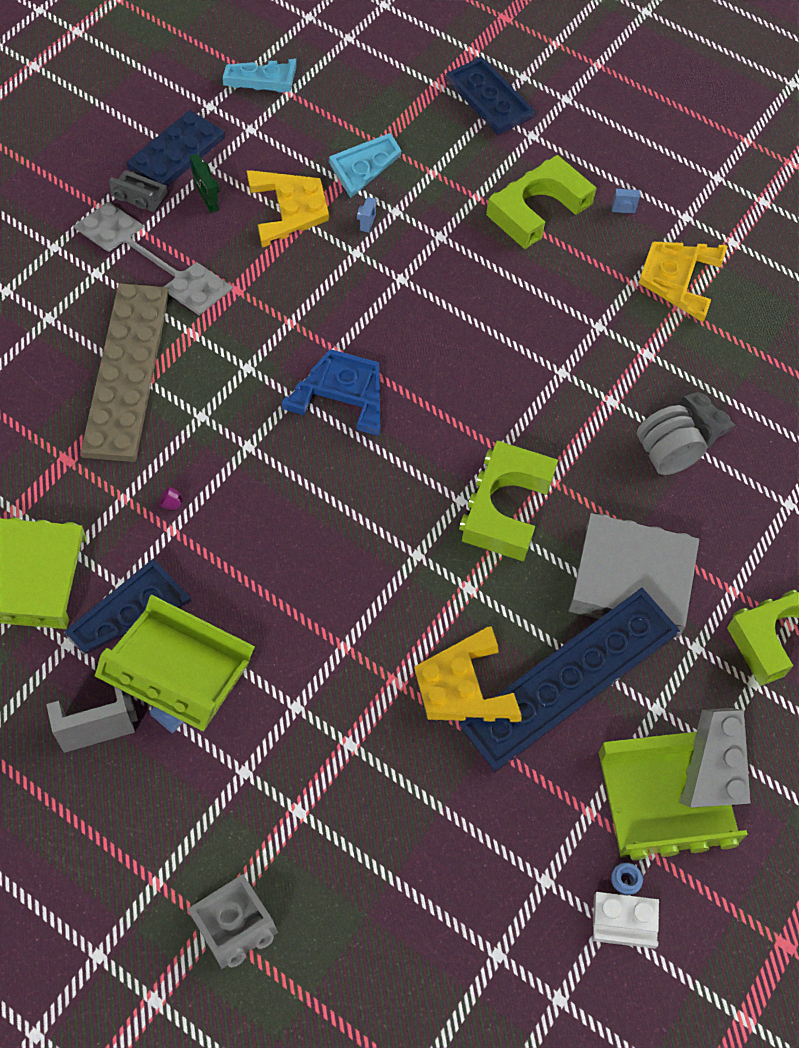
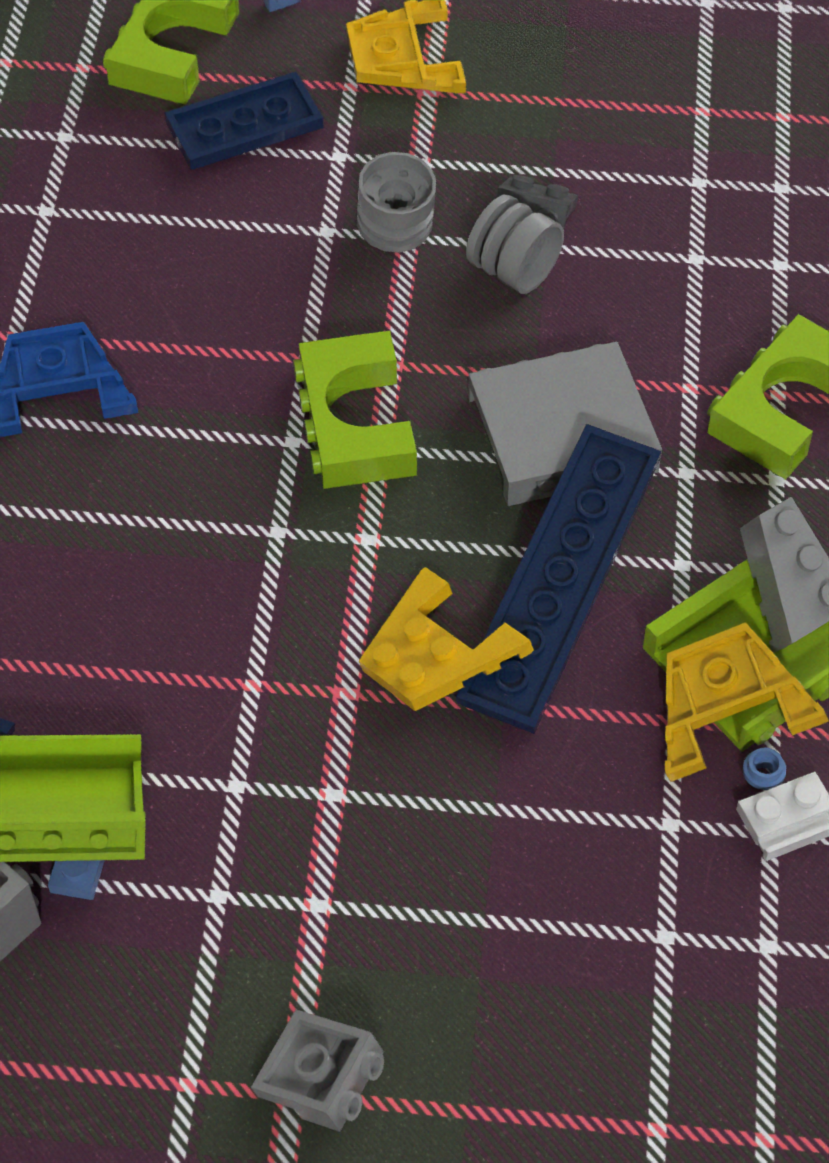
camera: 25 degrees left, 5 degrees down
none -> dark blue plate [165,72,324,170]
none -> light grey wheel [357,152,436,253]
none -> yellow wing [665,622,829,782]

